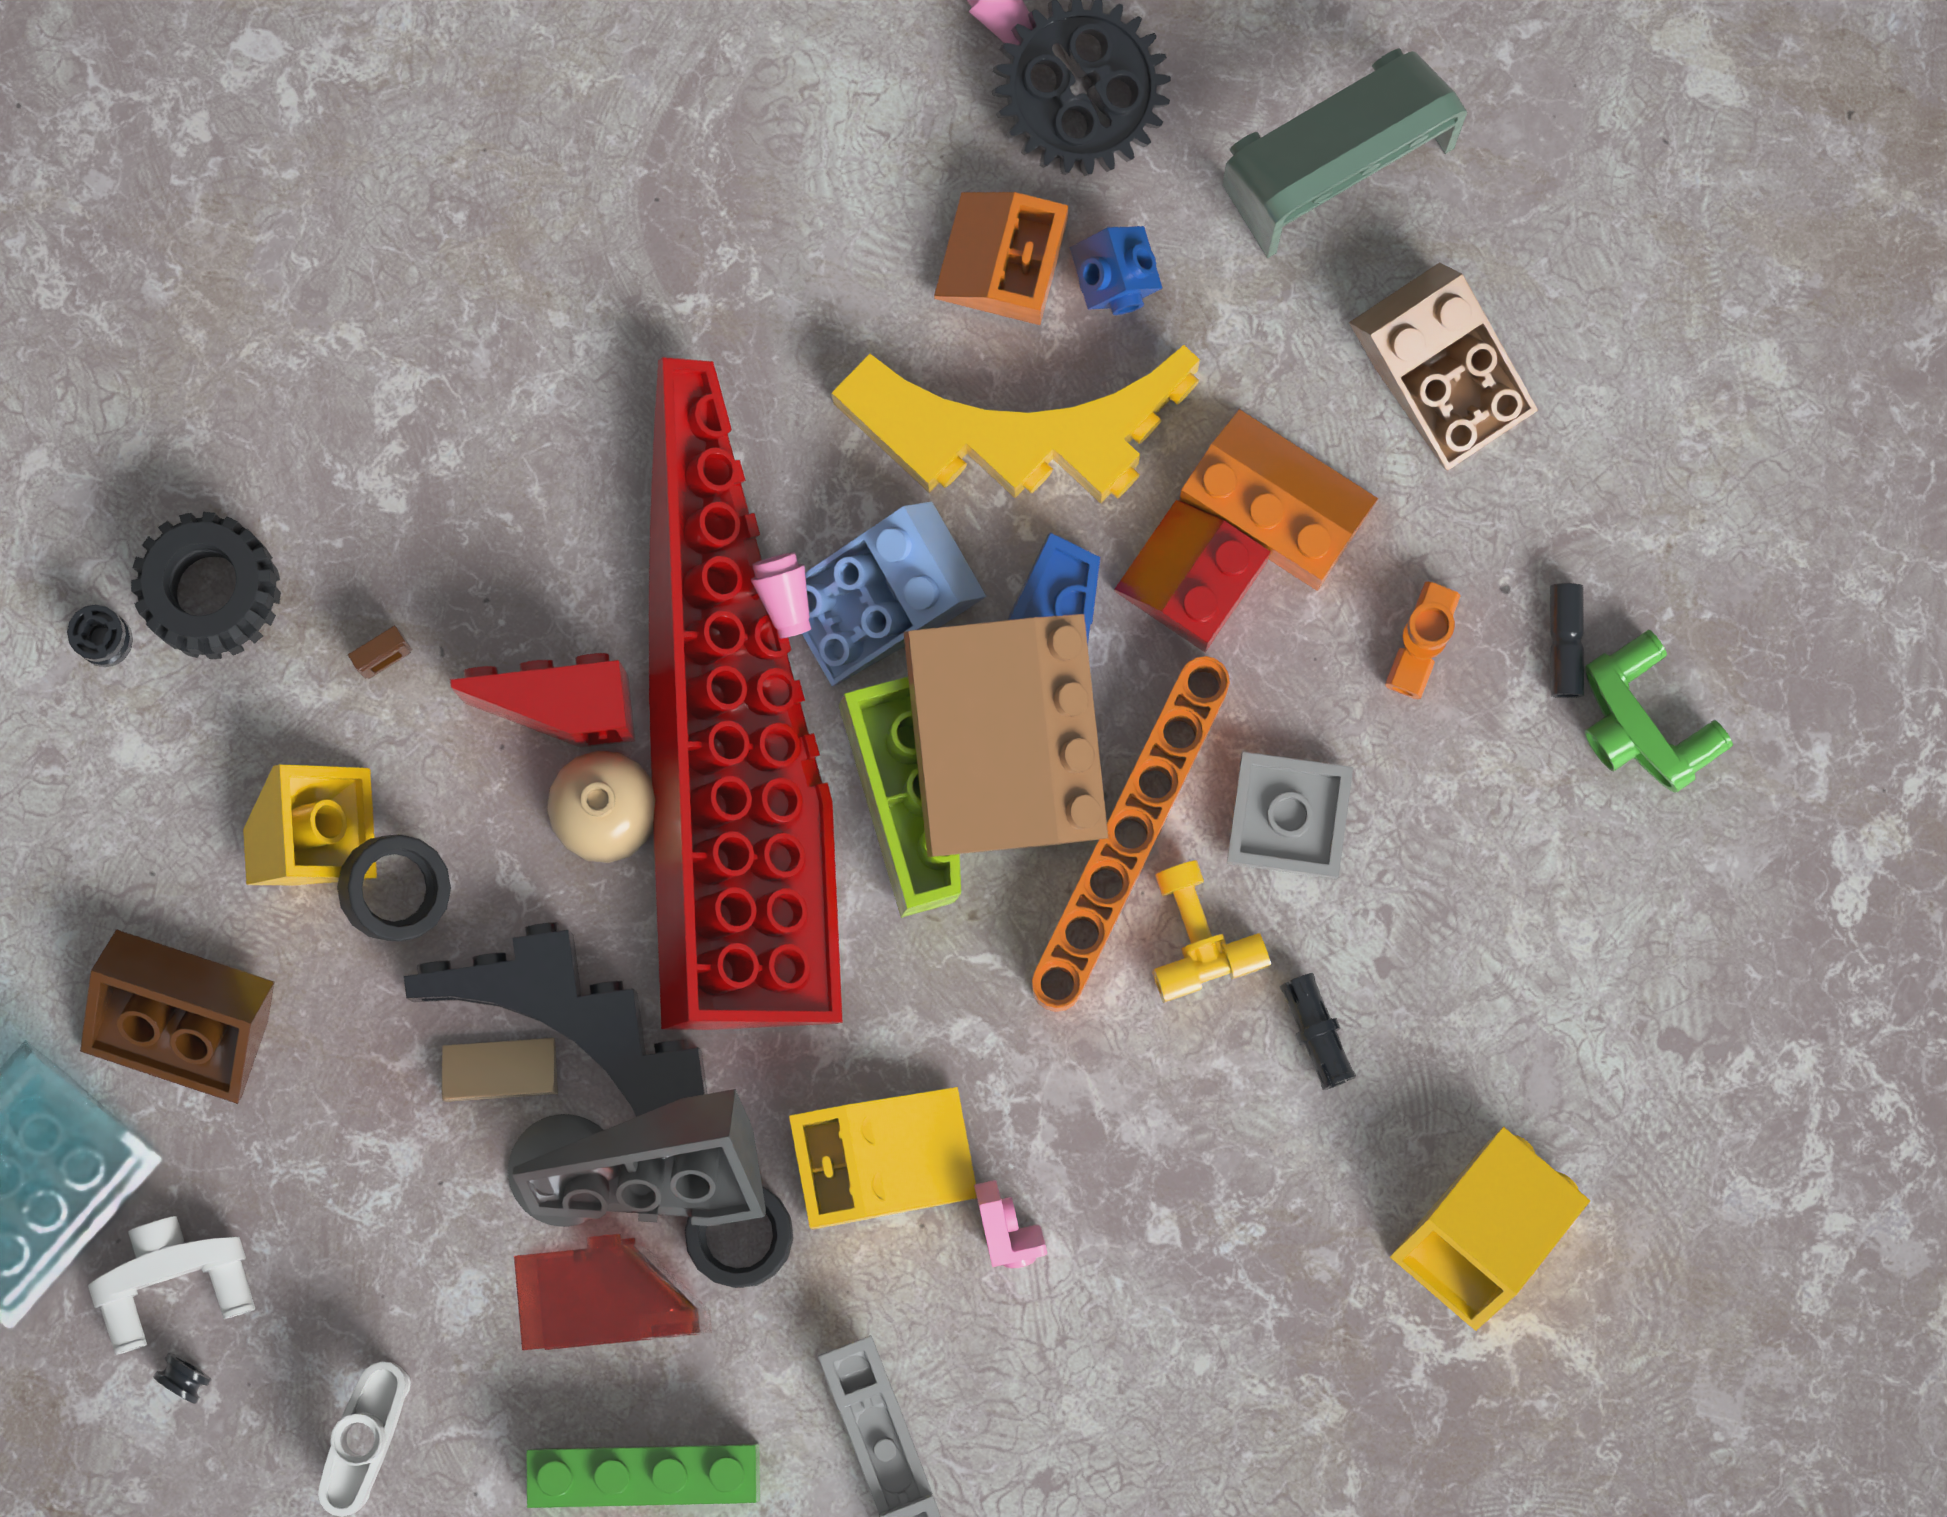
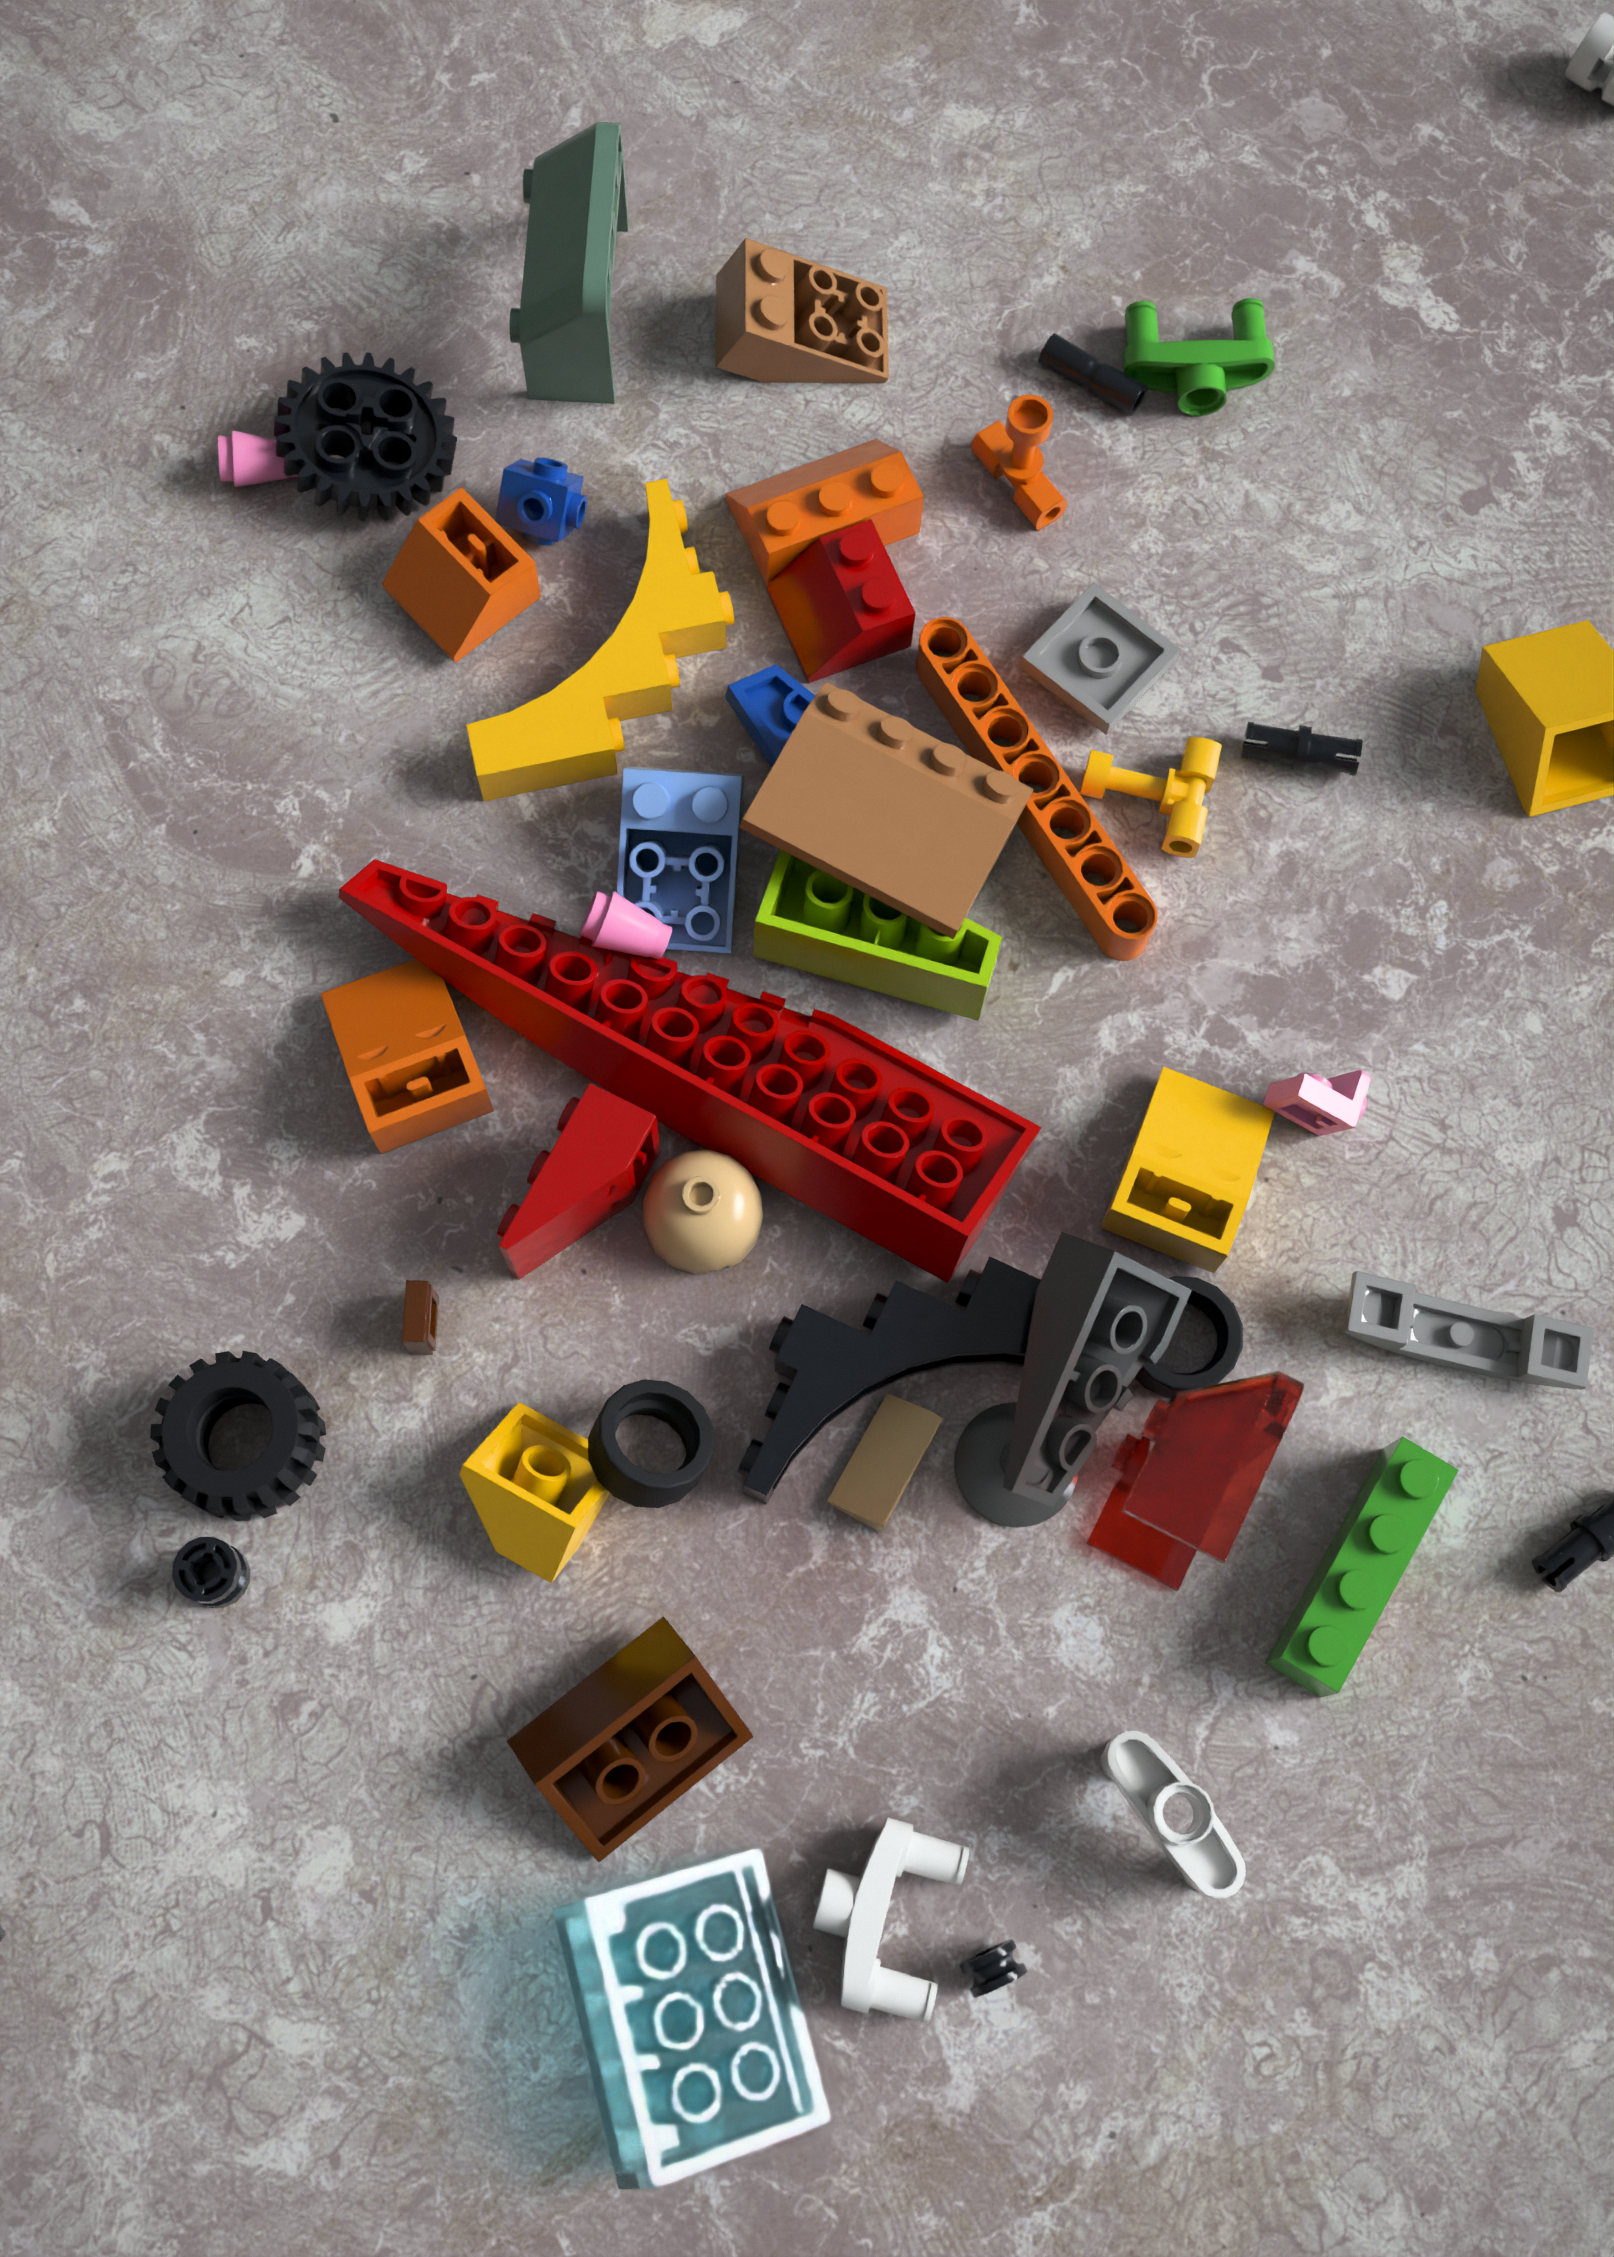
camera: 65 degrees left, 10 degrees down
none -> orange slope [320,958,494,1154]

